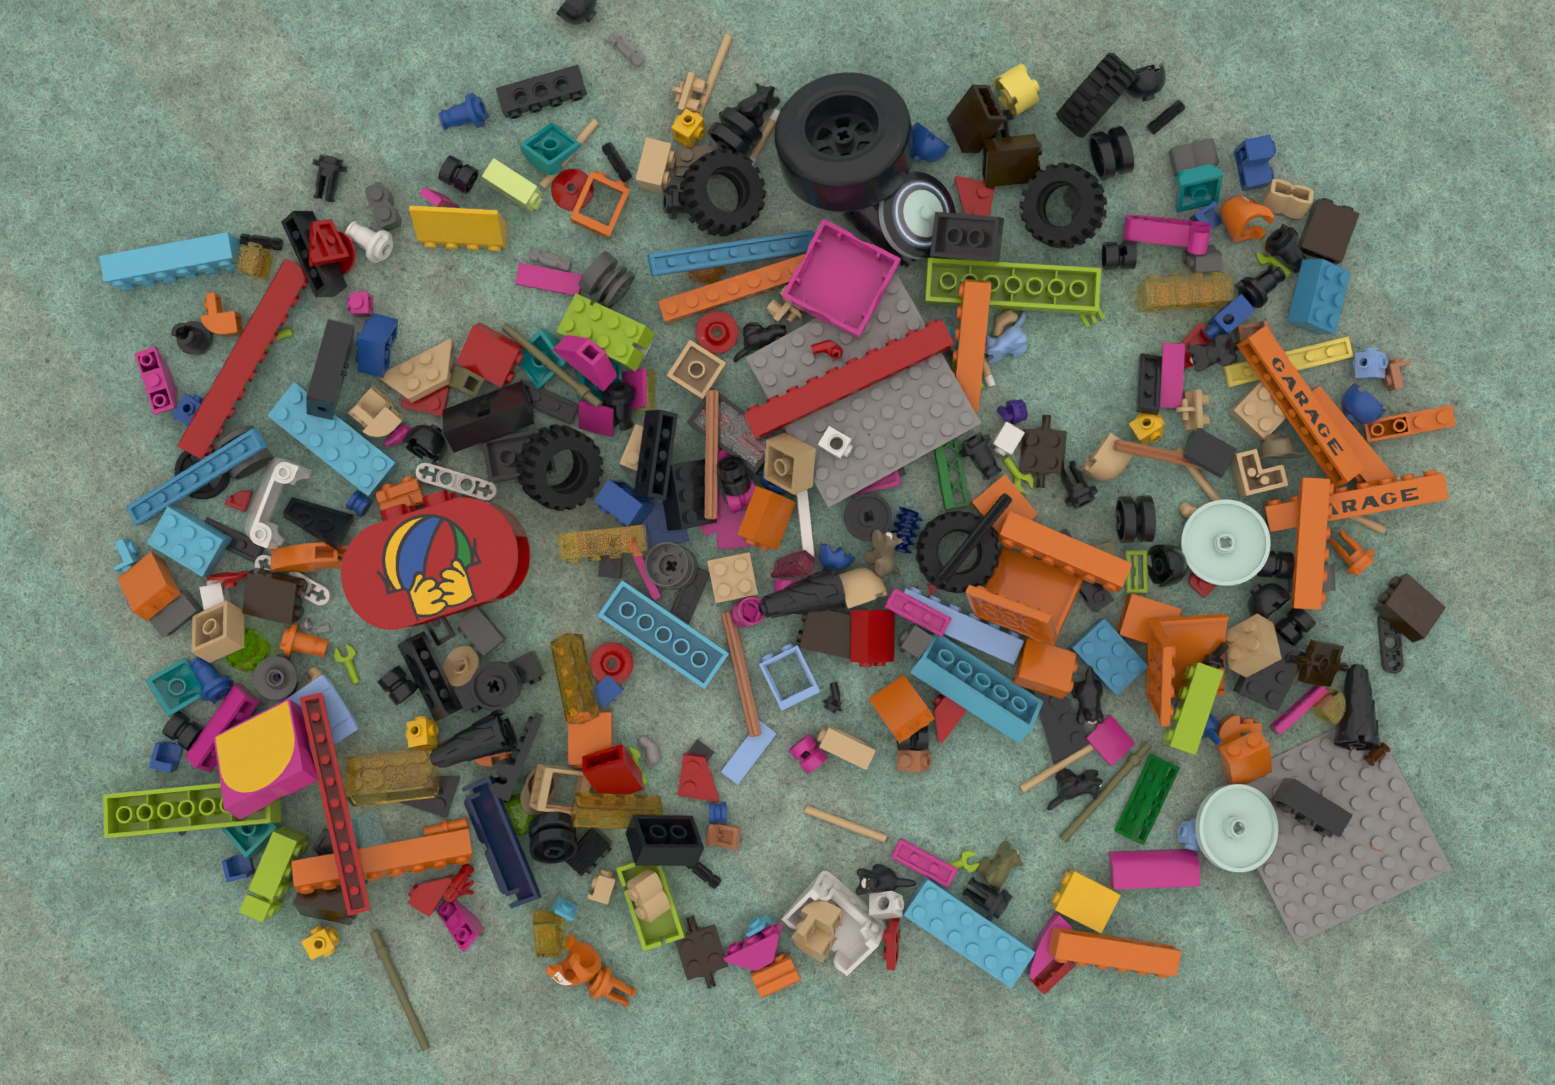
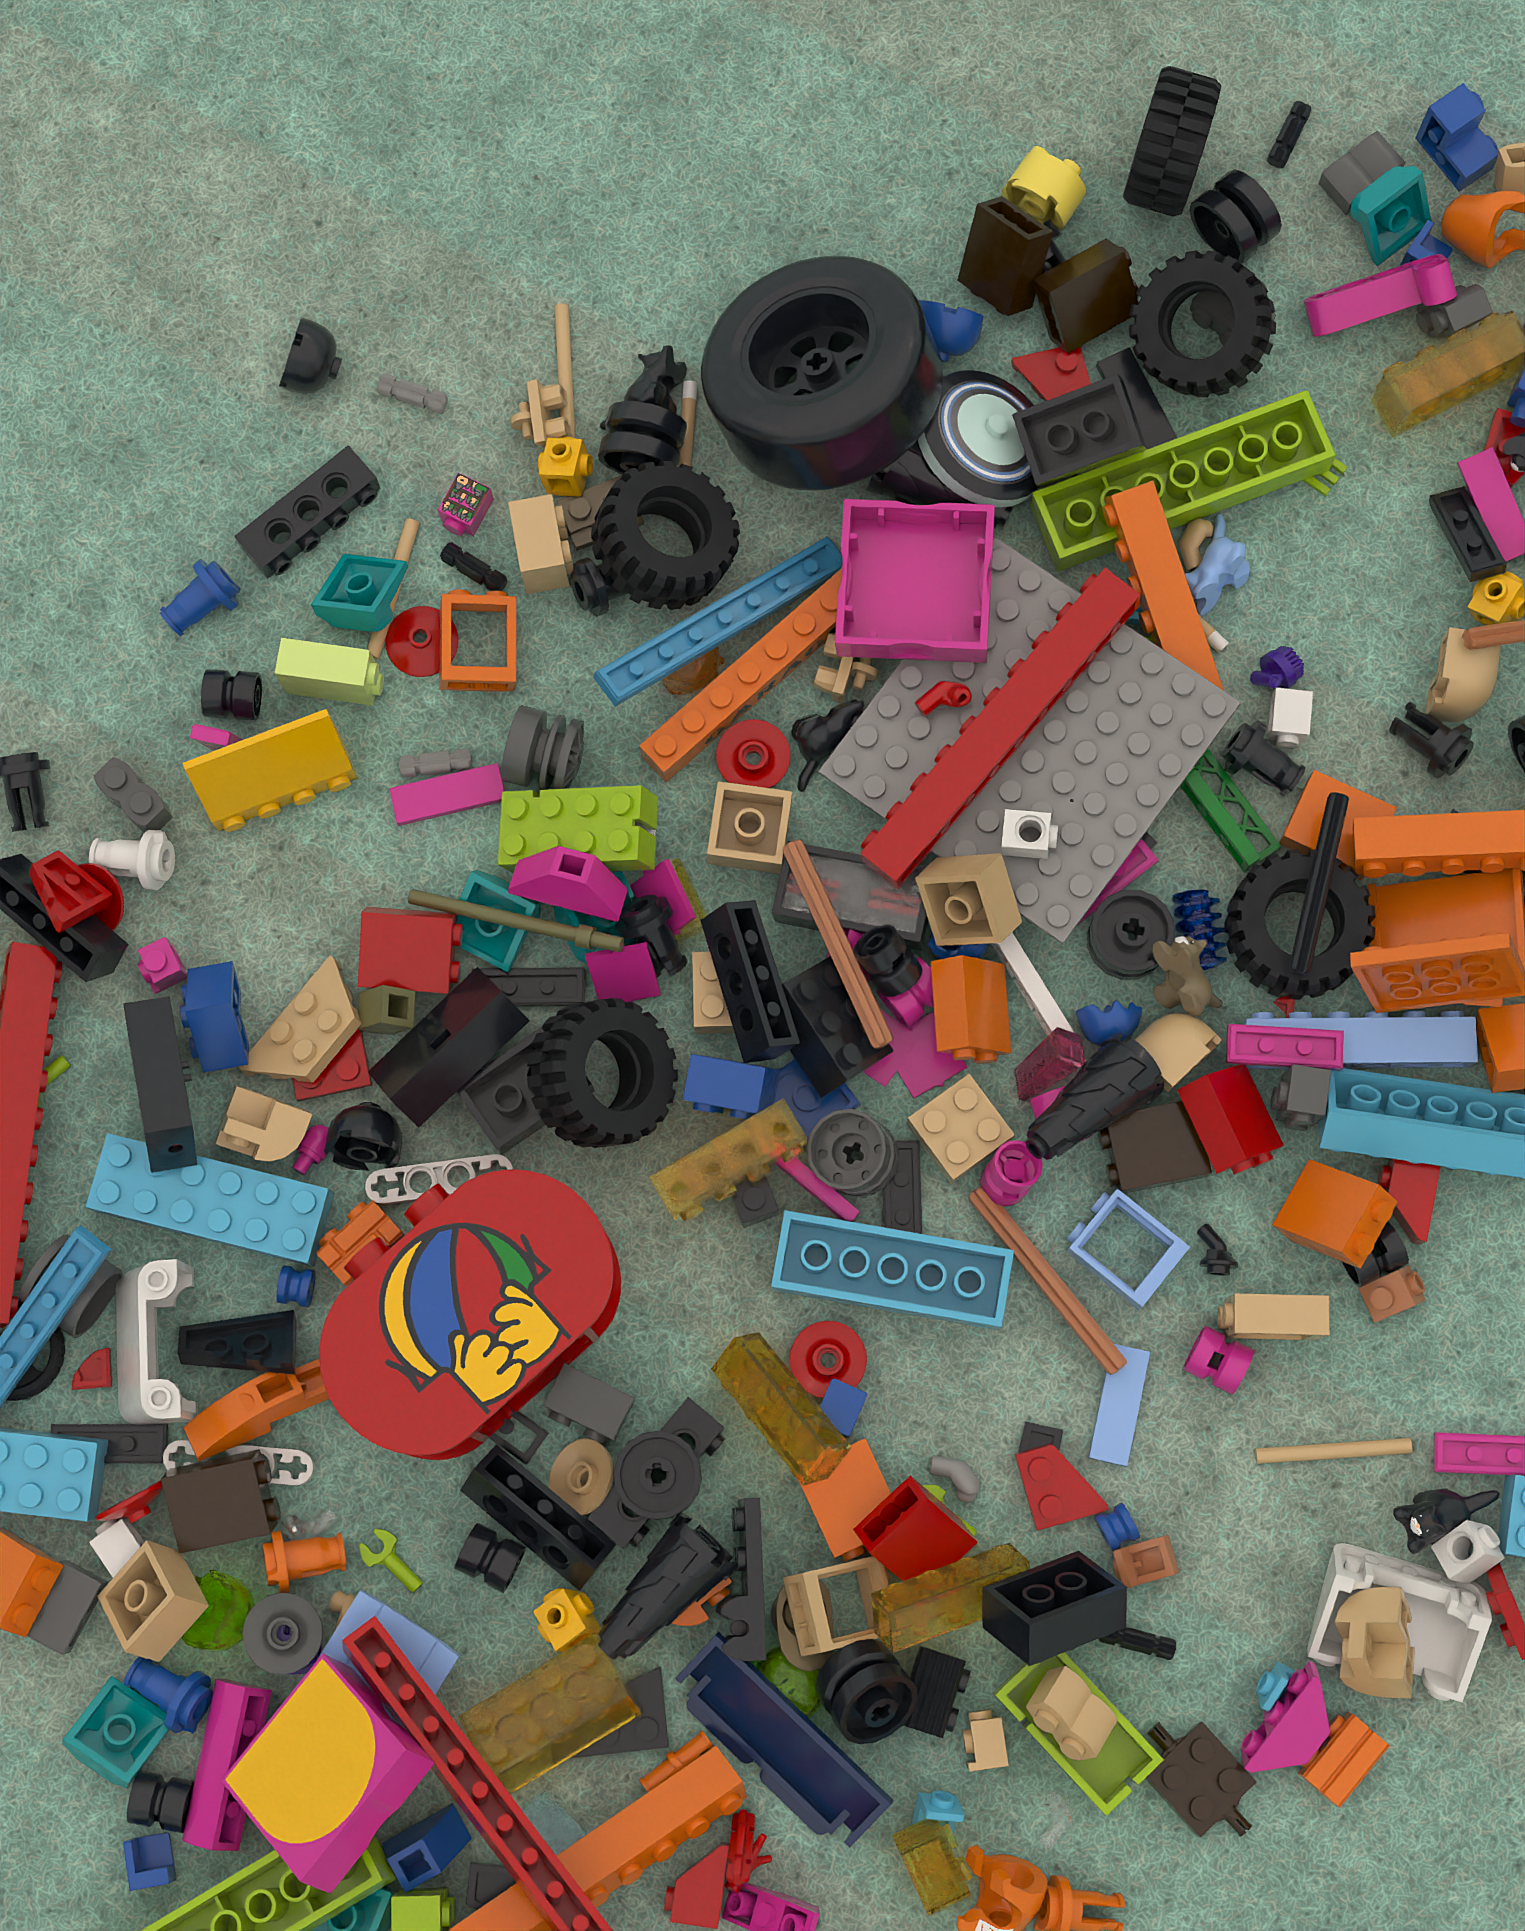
camera: 20 degrees left, 10 degrees down
lime bar [1003,456,1034,493] -> none
dark brown plate [1019,415,1067,488] -> none
black wheel [1101,241,1137,270] -> none
black cylinder [1125,63,1166,102] -> none
none -> blue slope [383,1803,472,1893]
none -> brick [438,473,494,537]
none -> black tile [1096,347,1177,452]

